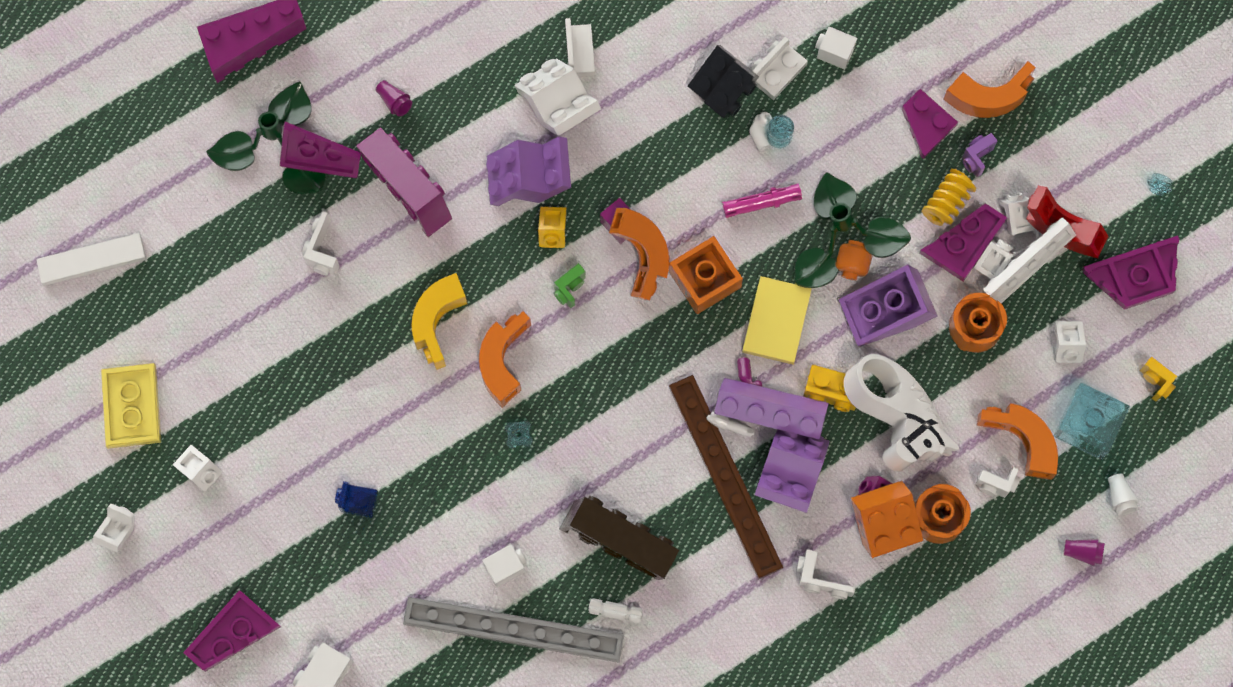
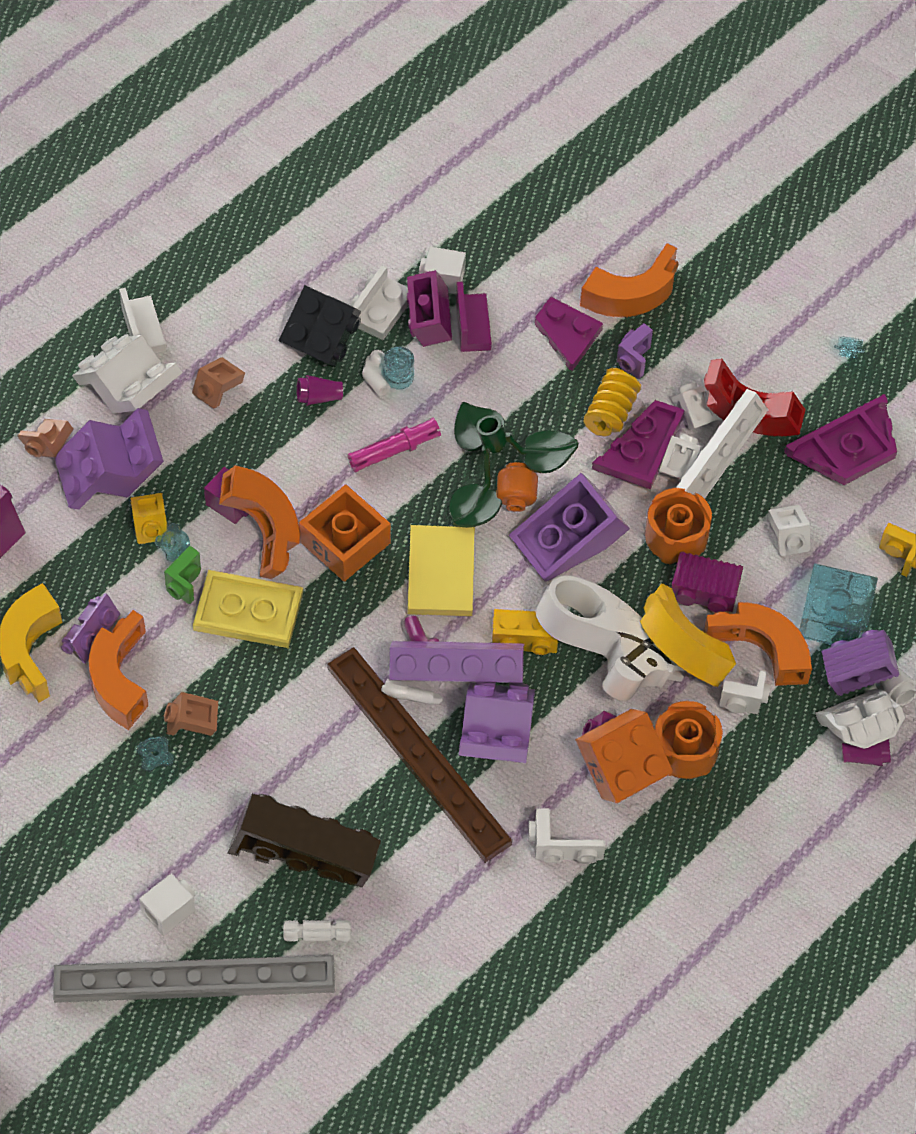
camera: 15 degrees left, 15 degrees down
none -> nougat bracket [18,419,74,457]
none -> medium lavender hinge [61,593,120,664]
none -> clear light blue plate [155,523,190,562]
none -> nougat bracket [164,692,218,736]
none -> nougat bracket [192,357,245,409]
none -> light yellow tile [193,570,303,648]
none -> magenta cone [297,375,343,406]
none -> magenta brick [406,270,452,347]
none -> magenta panel [456,281,492,352]
none -> yellow arch [640,583,736,688]
none -> magenta brick [671,551,743,613]
none -> white slope [815,689,905,749]
none -> medium lavender brick [821,629,900,696]

